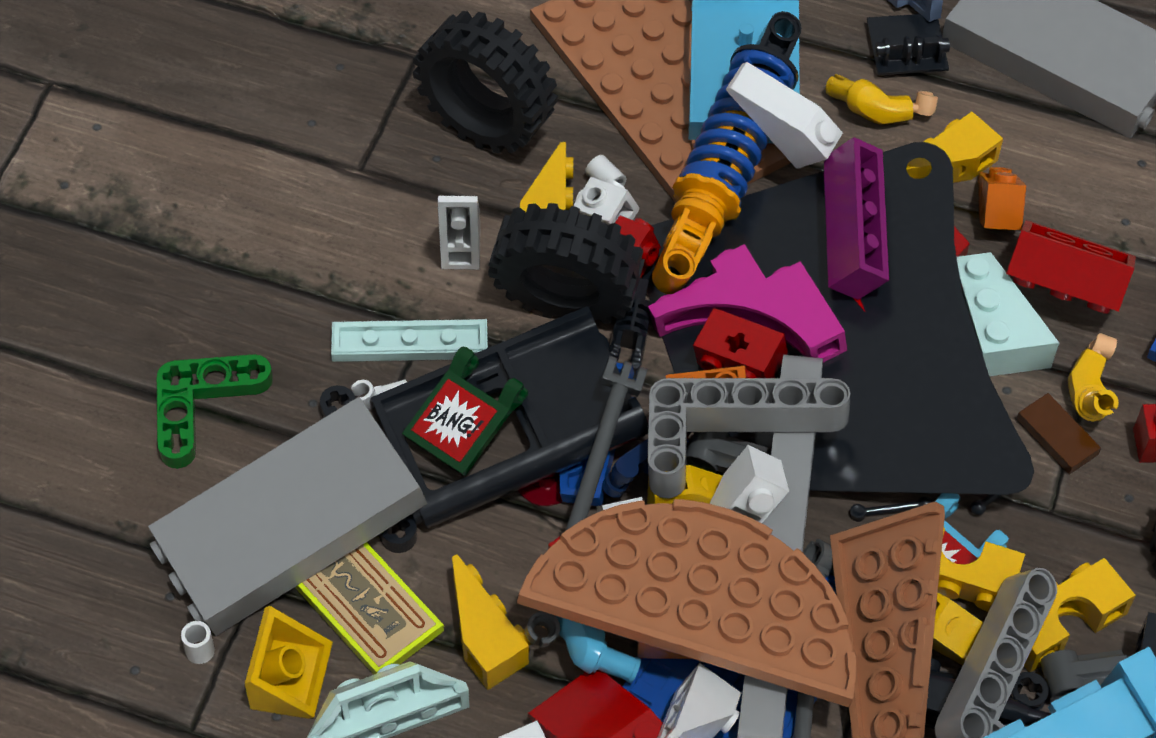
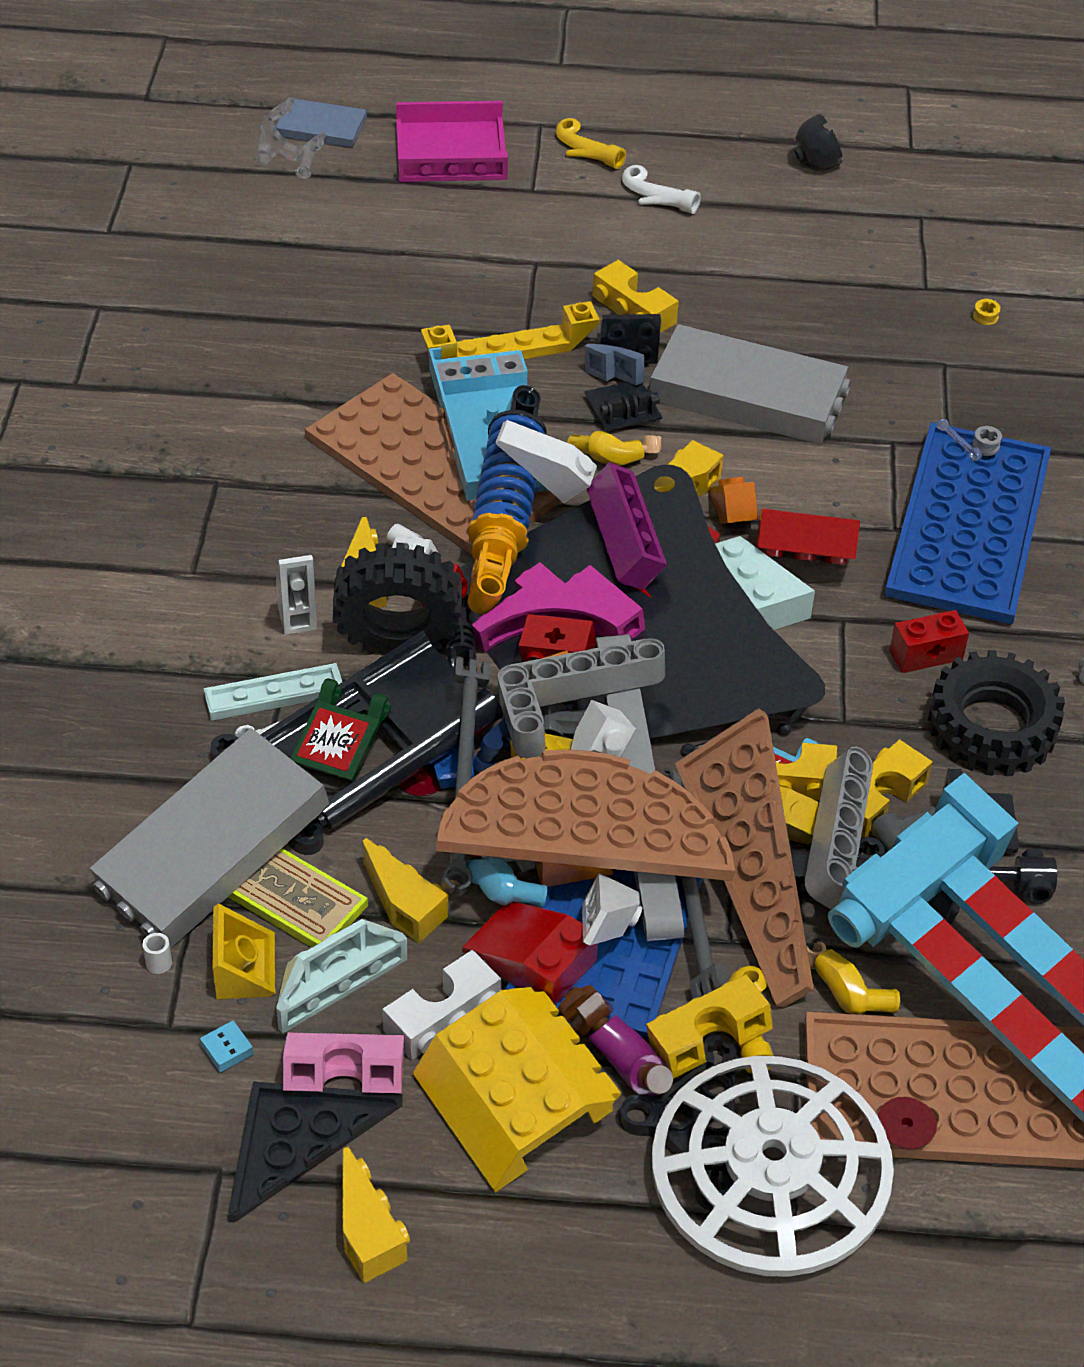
camera: 15 degrees left, 10 degrees down
green beam [157,355,273,469] -> none
black tyre [412,11,558,153] -> none
reddish brown tile [1017,393,1101,475] -> none
yellow arm [1068,333,1119,422] -> none

